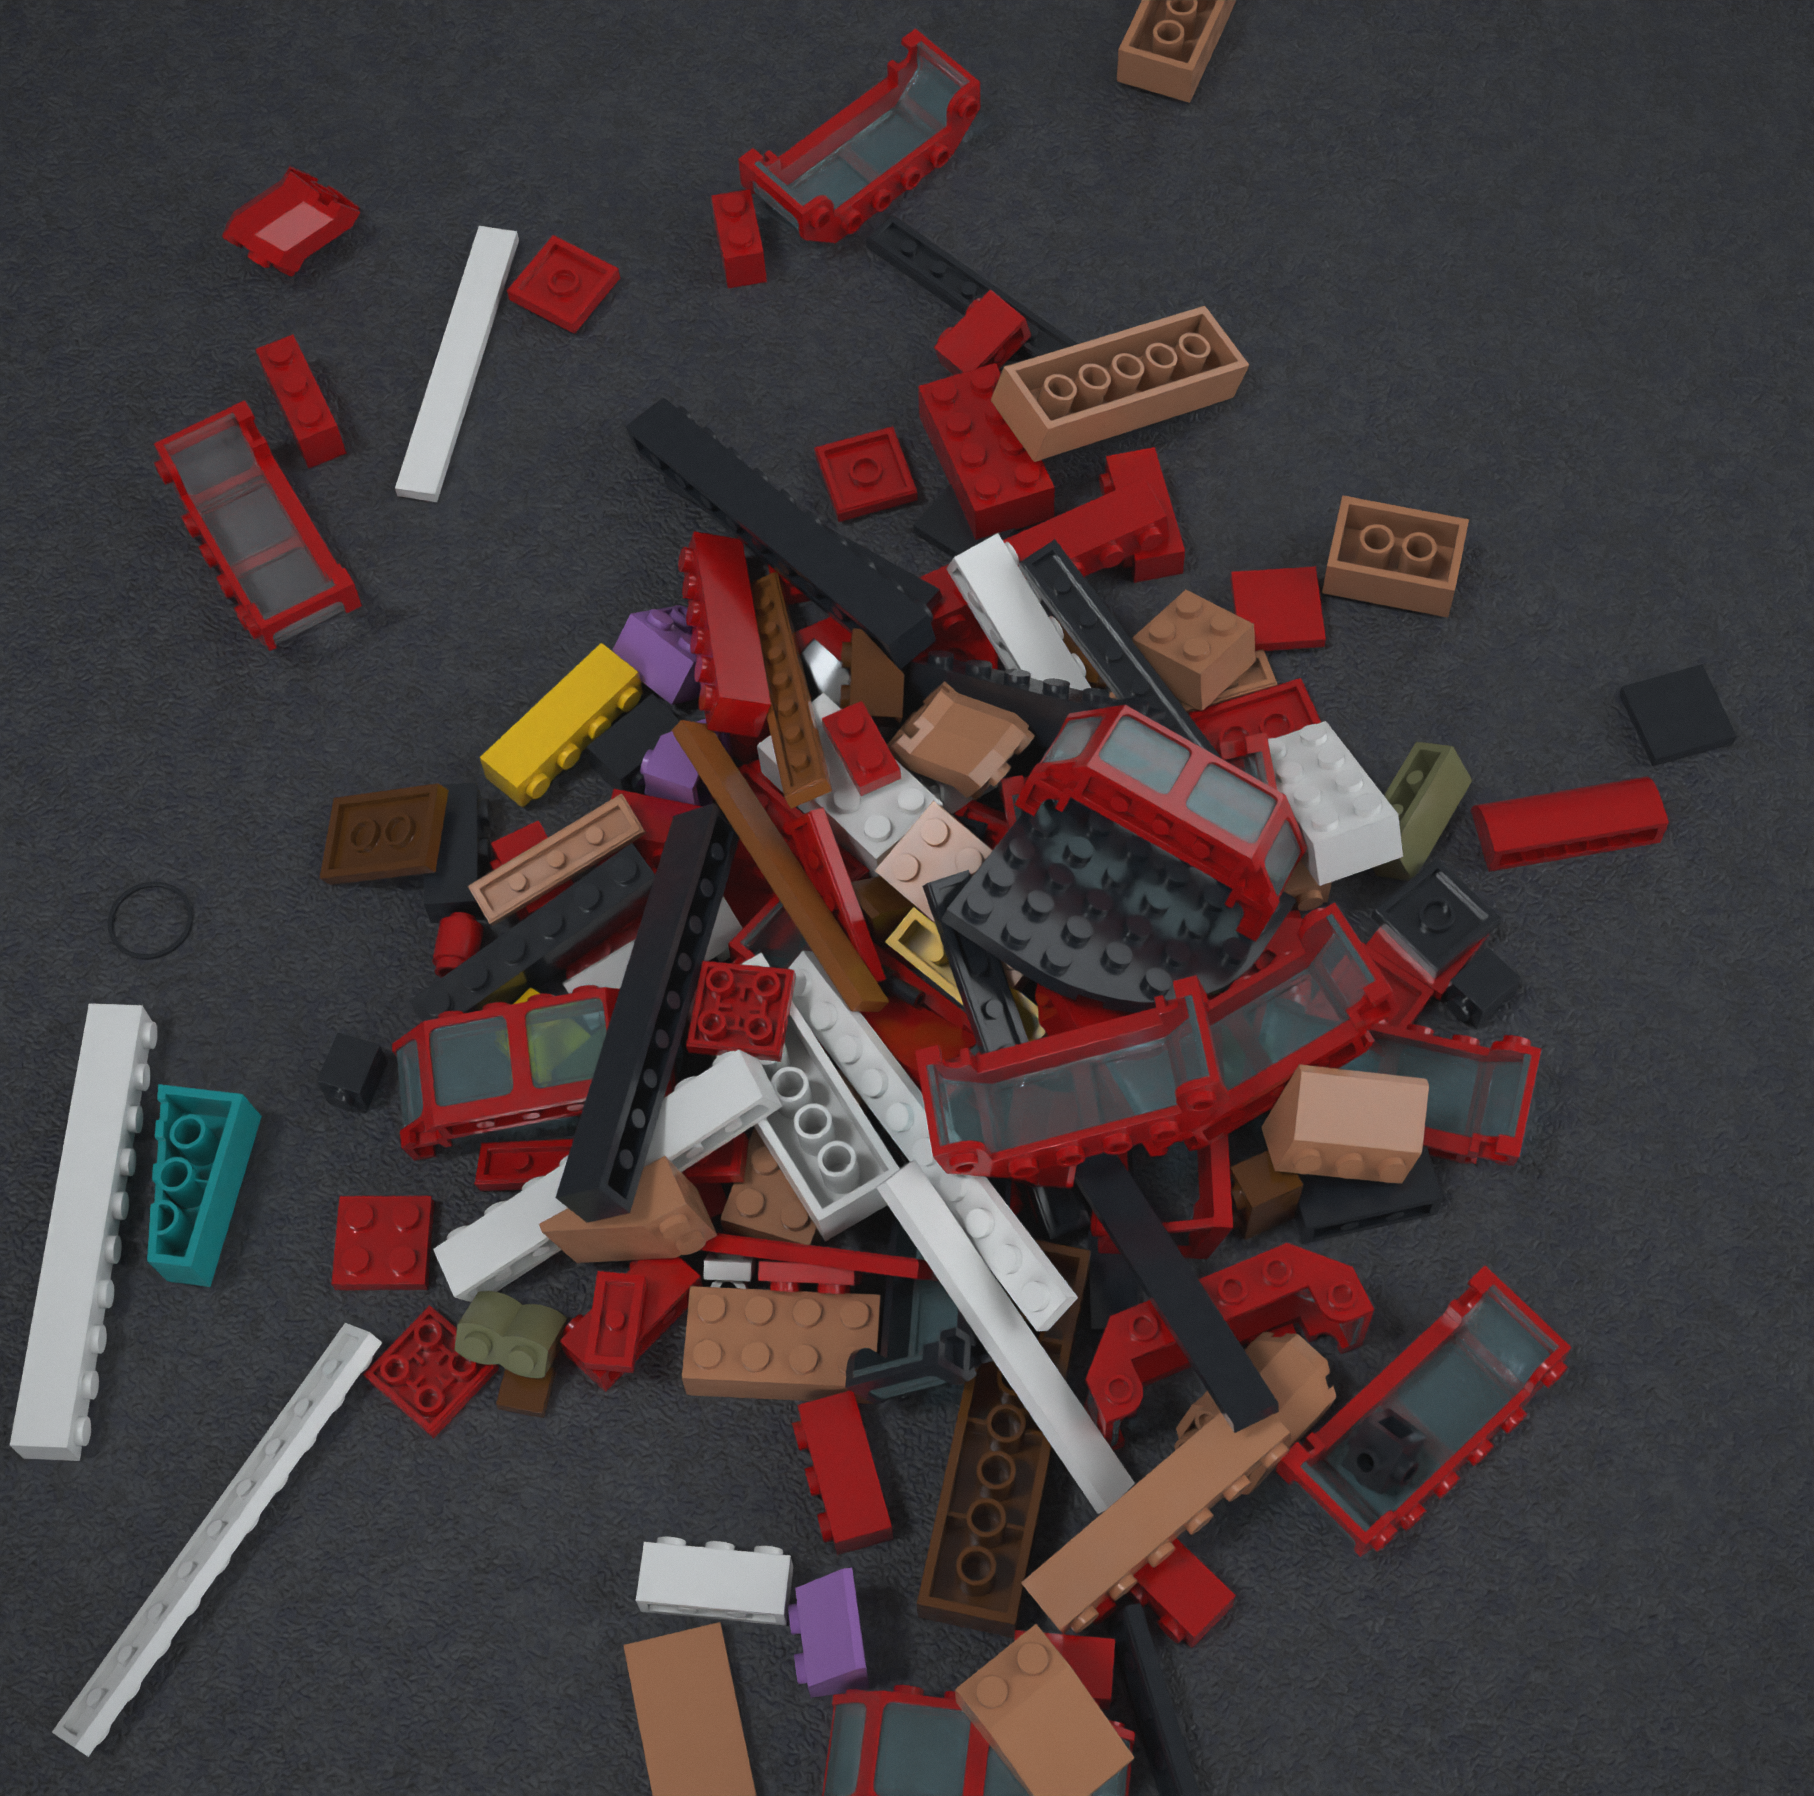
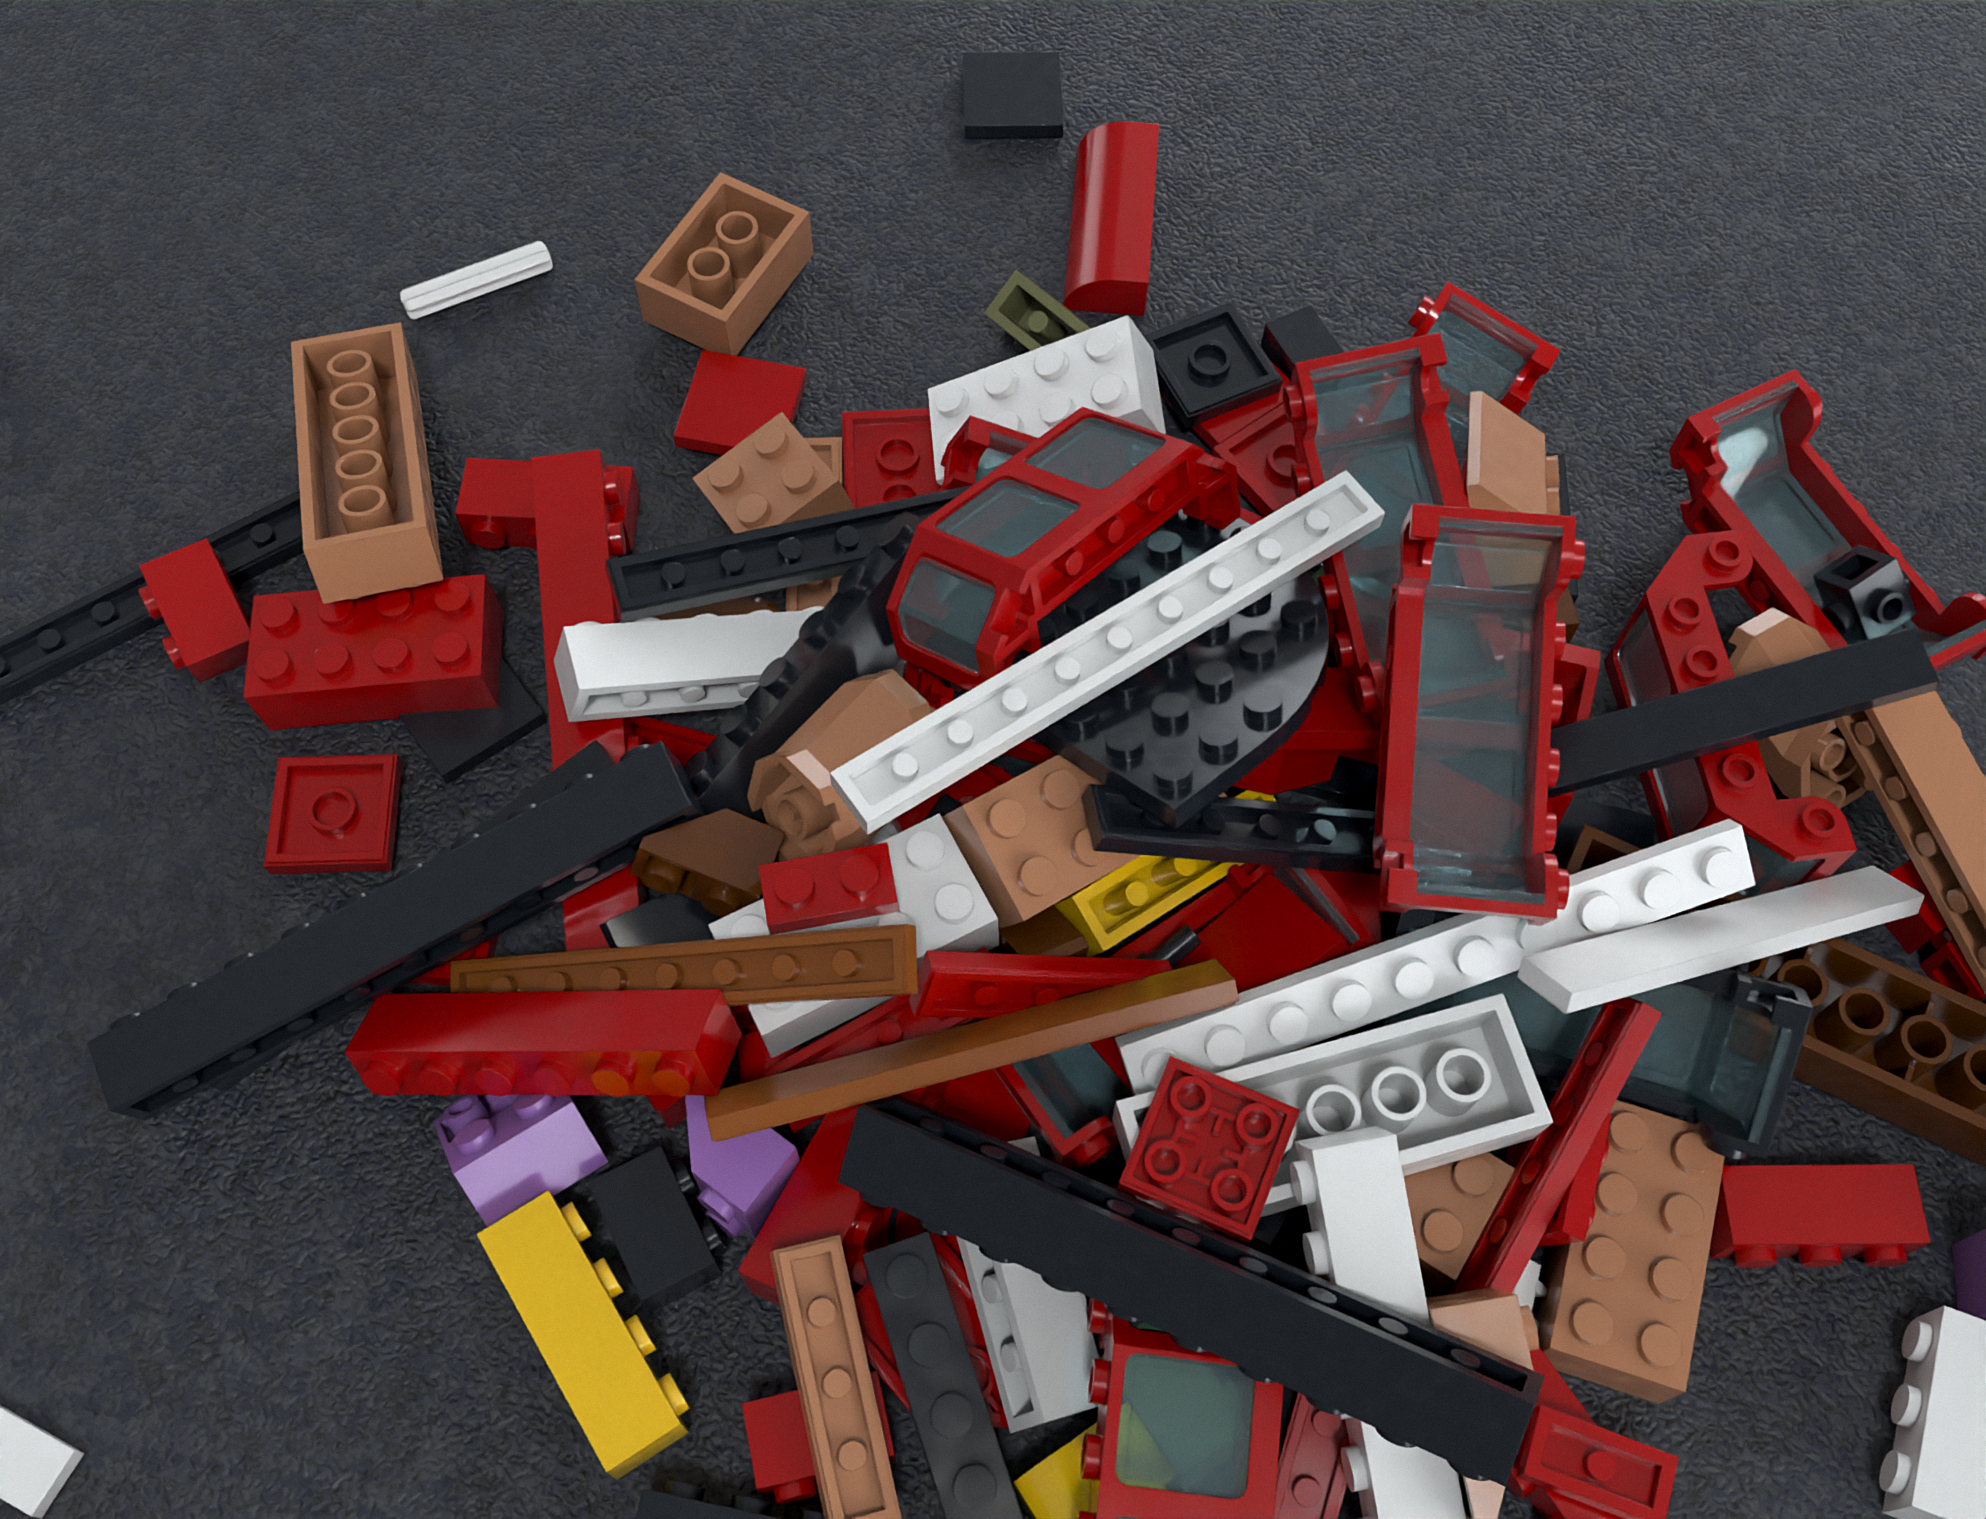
camera: 80 degrees left, 0 degrees up
none -> white axle [400,241,553,320]
none -> white plate [830,470,1385,835]

